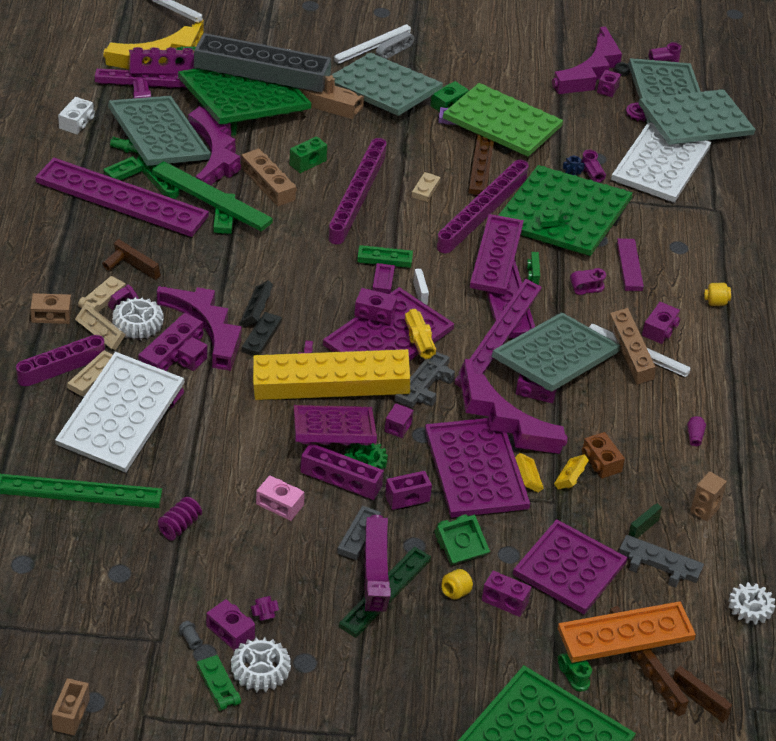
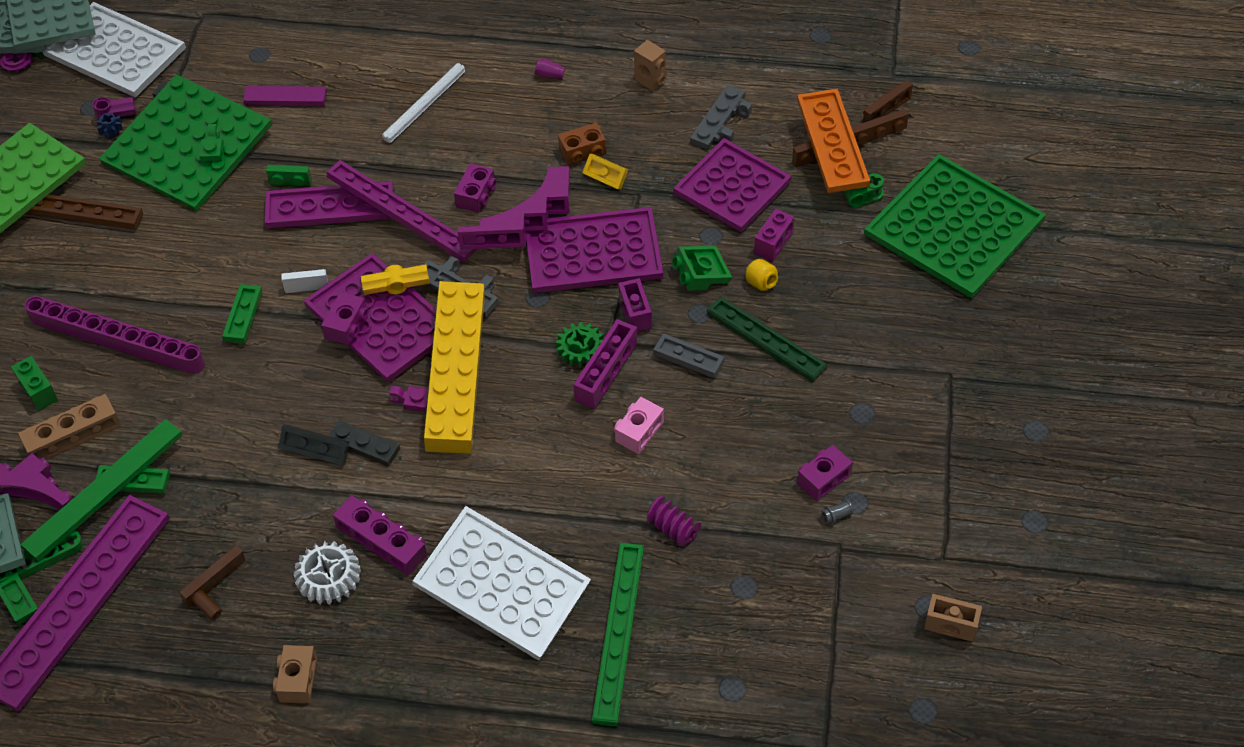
camera: 80 degrees left, 10 degrees up
magenta beam [16,335,105,386] -> none
tan plate [67,350,113,396] -> none
tan plate [75,304,126,350] -> none
tan plate [78,276,126,312] -> none
magenta tile [108,284,139,310] -> none
magenta arch [157,286,242,371] -> none
magenta brick [178,337,207,371] -> none
green plate [197,655,241,711] -> none
white gear [231,637,291,693] -> none
magenta gear [251,596,279,621] -> none
magenta plate [294,405,377,445] -> none
magenta arch [364,515,391,612] -> none
magenta tile [373,263,395,294] -> none
magenta brick [384,404,413,438] -> none
tan plate [411,172,441,202] -> none
magenta beam [437,160,528,253] -> none
magenta plate [470,214,524,295] -> none
sand green plate [492,313,621,392] -> none
yellow tile [515,453,544,493] -> none
magenta piece [570,268,606,295] -> none
medium nougat brick [610,308,656,384] -> none
dark green tile [628,503,662,538] -> none
magenta brick [642,302,681,344] -> none
yellow head [704,283,731,306] -> none
white gear [729,582,775,625] -> none

